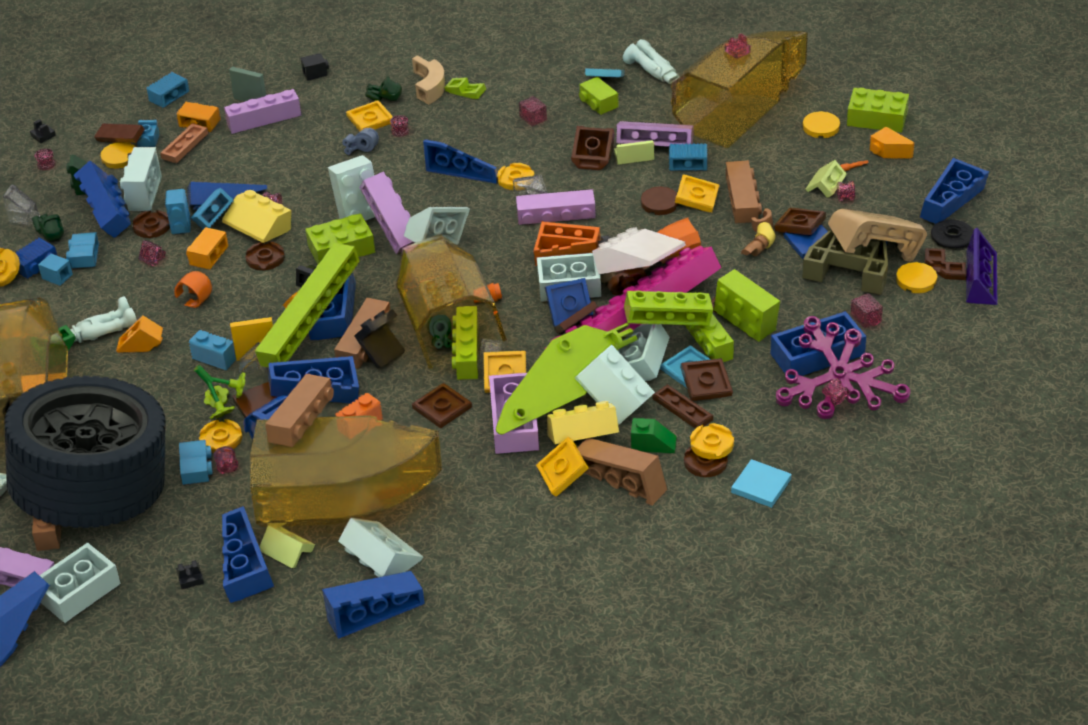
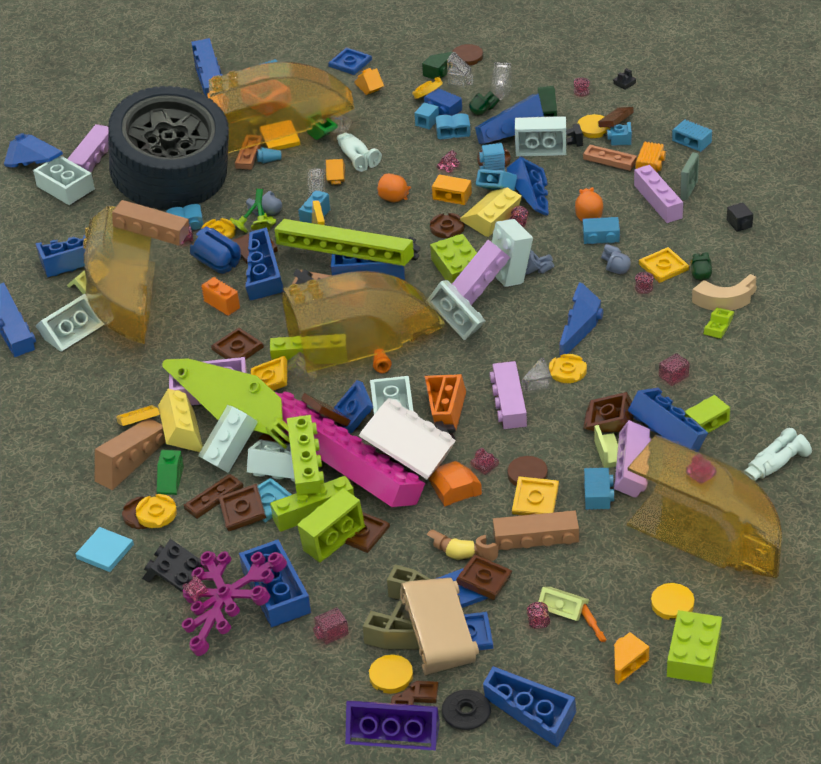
camera: 90 degrees right, 0 degrees up
black tile [176,560,204,590] -> none
medium azure tile [585,68,625,77] -> none
none -> black bracket [142,538,202,592]
none -> sand blue piece [246,191,282,216]
none -> clear slope [307,168,326,198]
none -> clear pink tile [471,447,499,475]
none -> orange helmet [575,187,603,221]
none -> dark azure brick [583,217,620,244]
none -> blue wedge [628,388,708,455]

